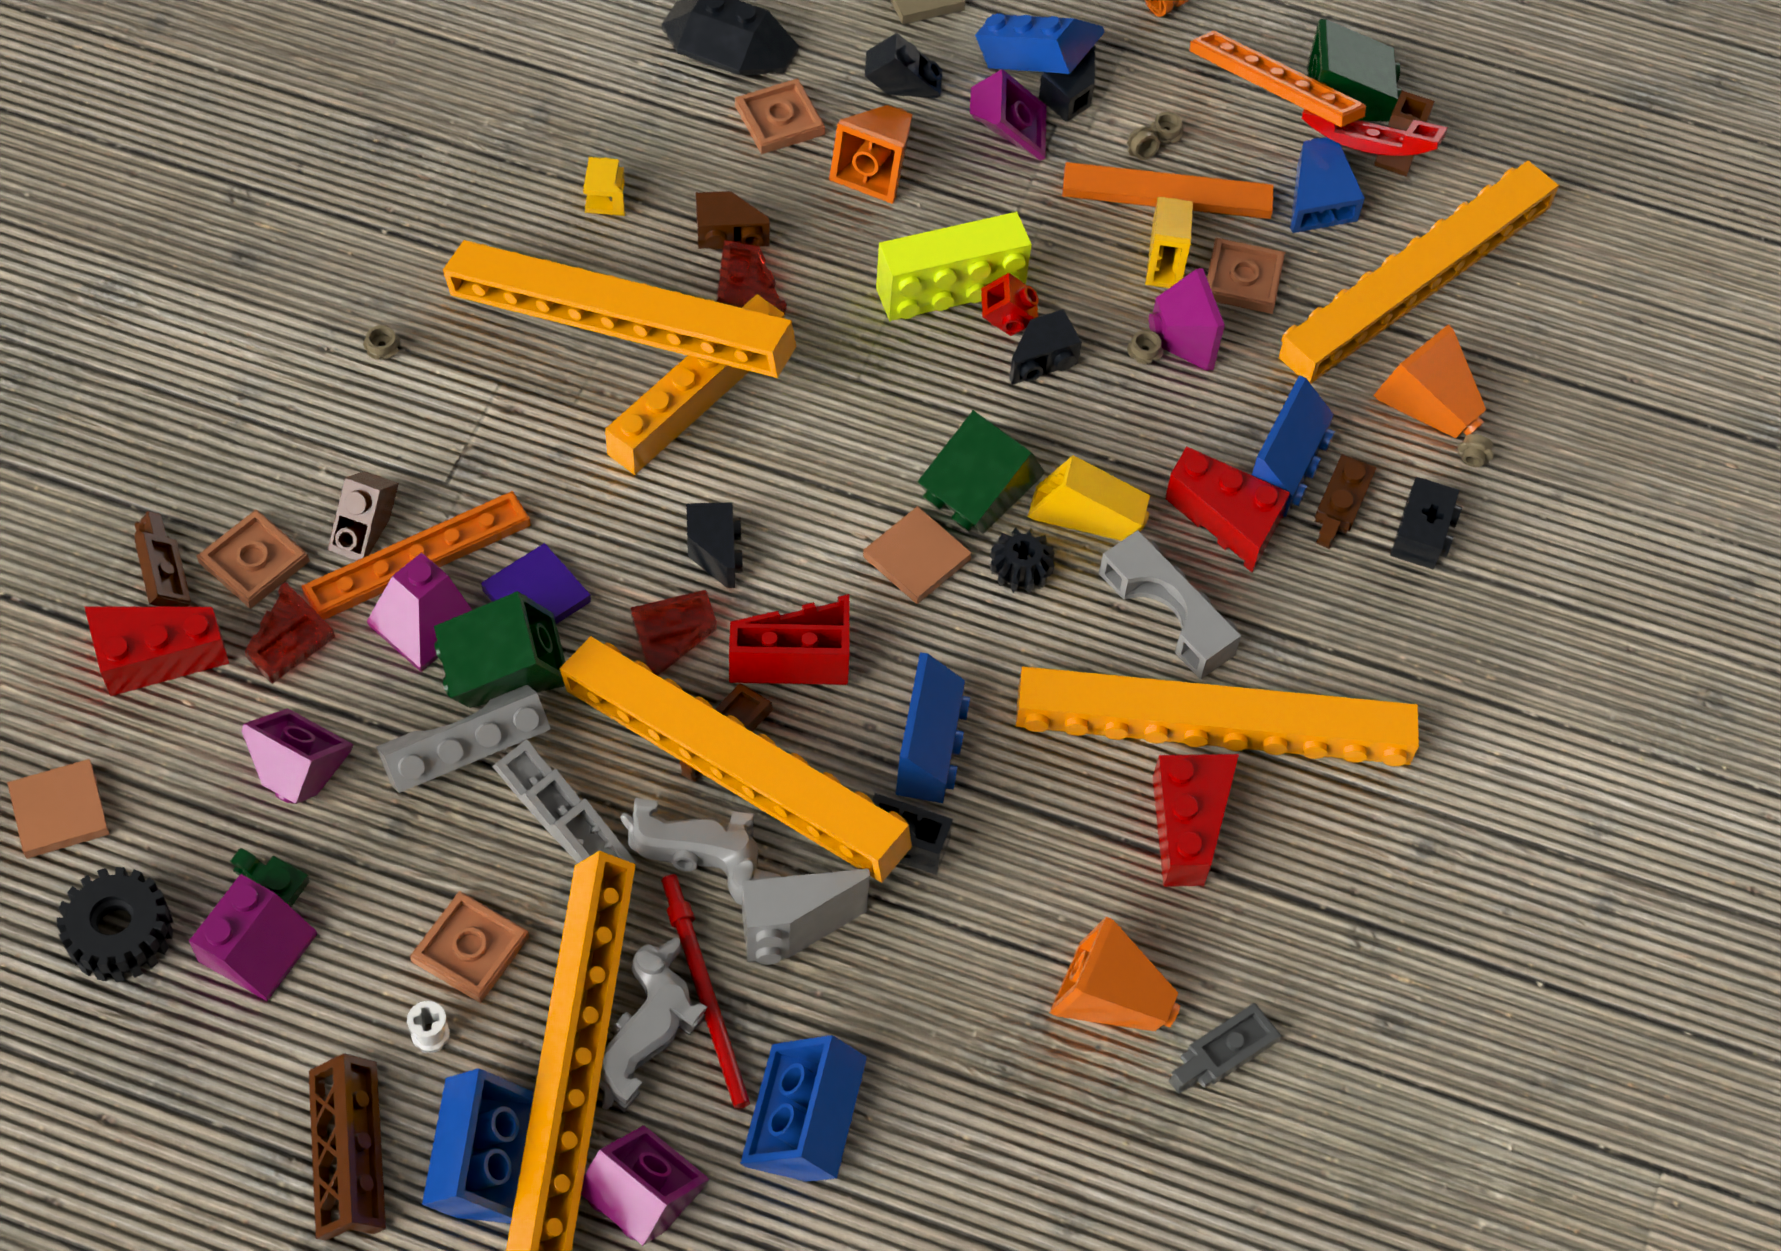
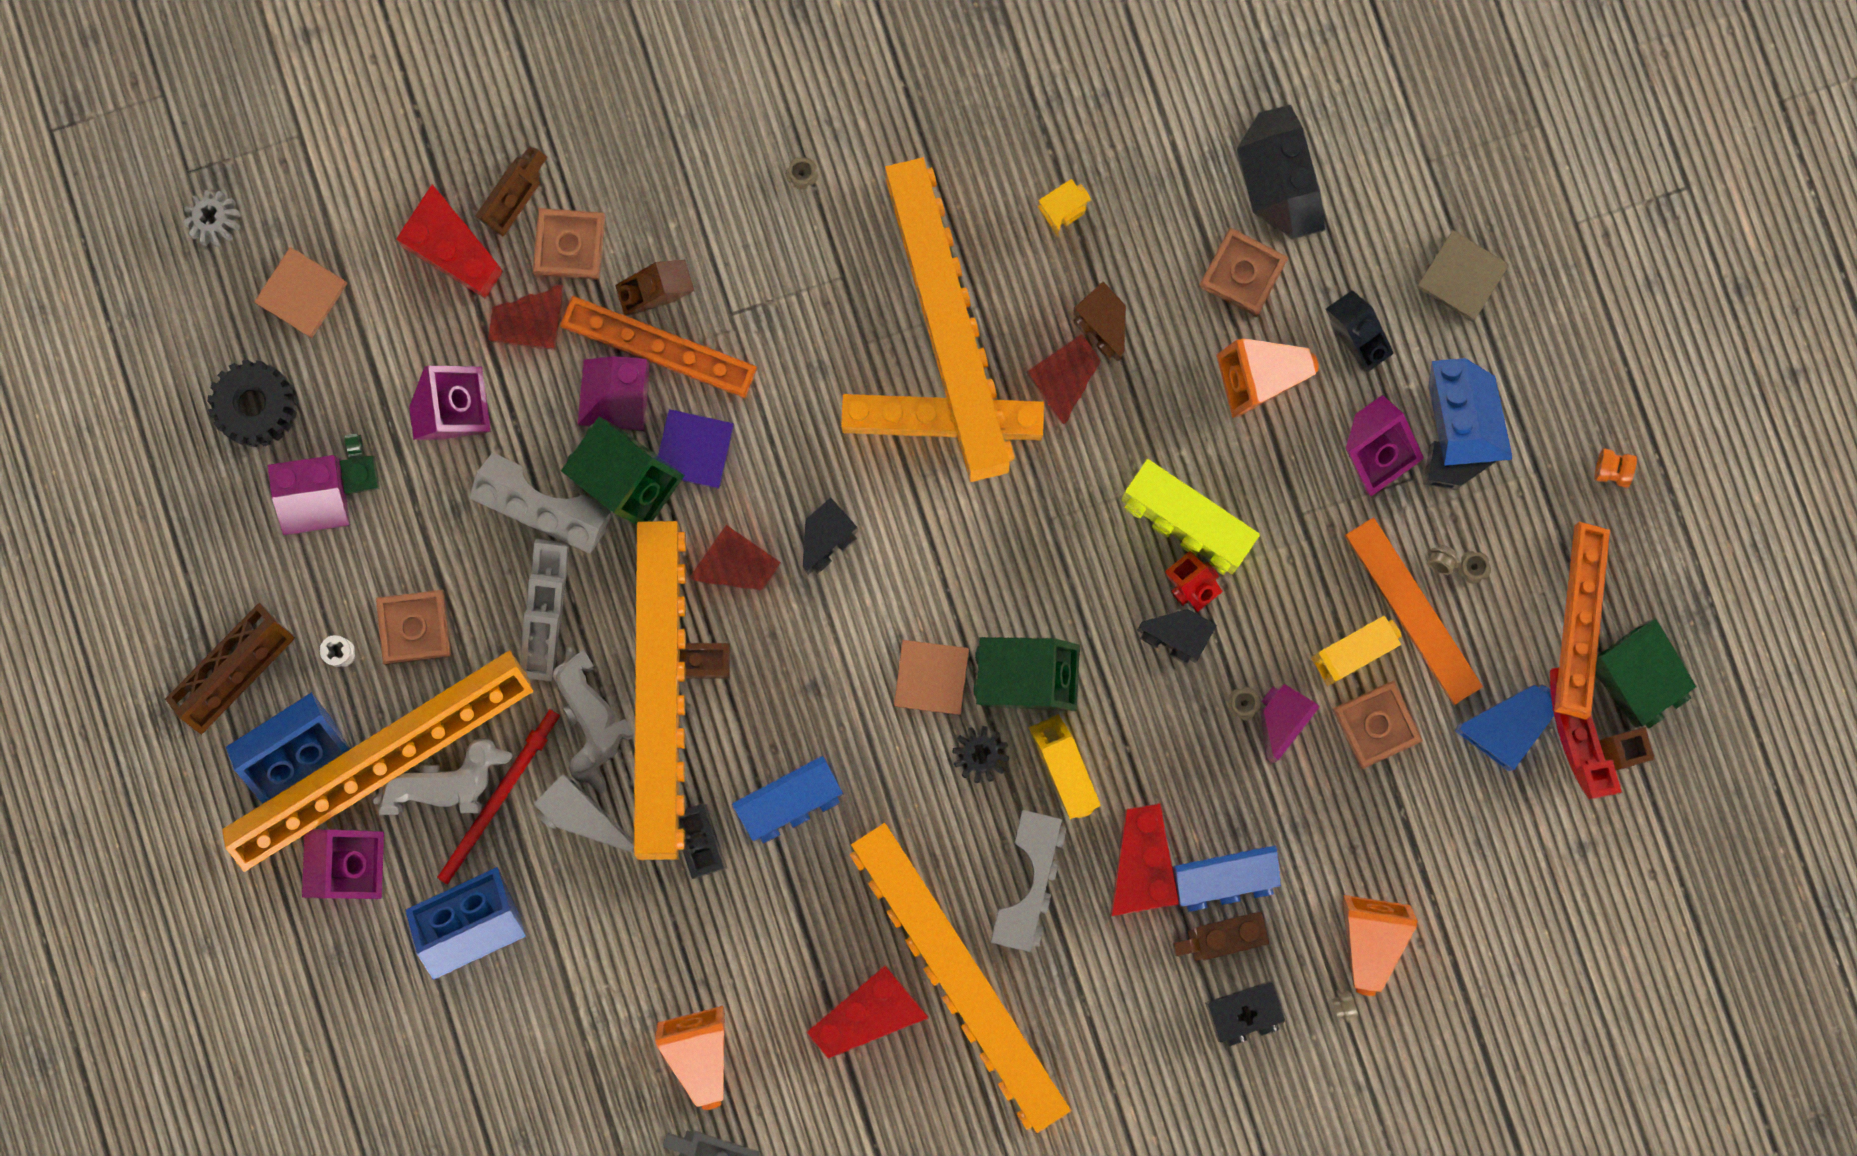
camera: 60 degrees right, 25 degrees up
red wedge [729,594,850,685] -> none
light orange brick [1278,160,1559,384] -> none

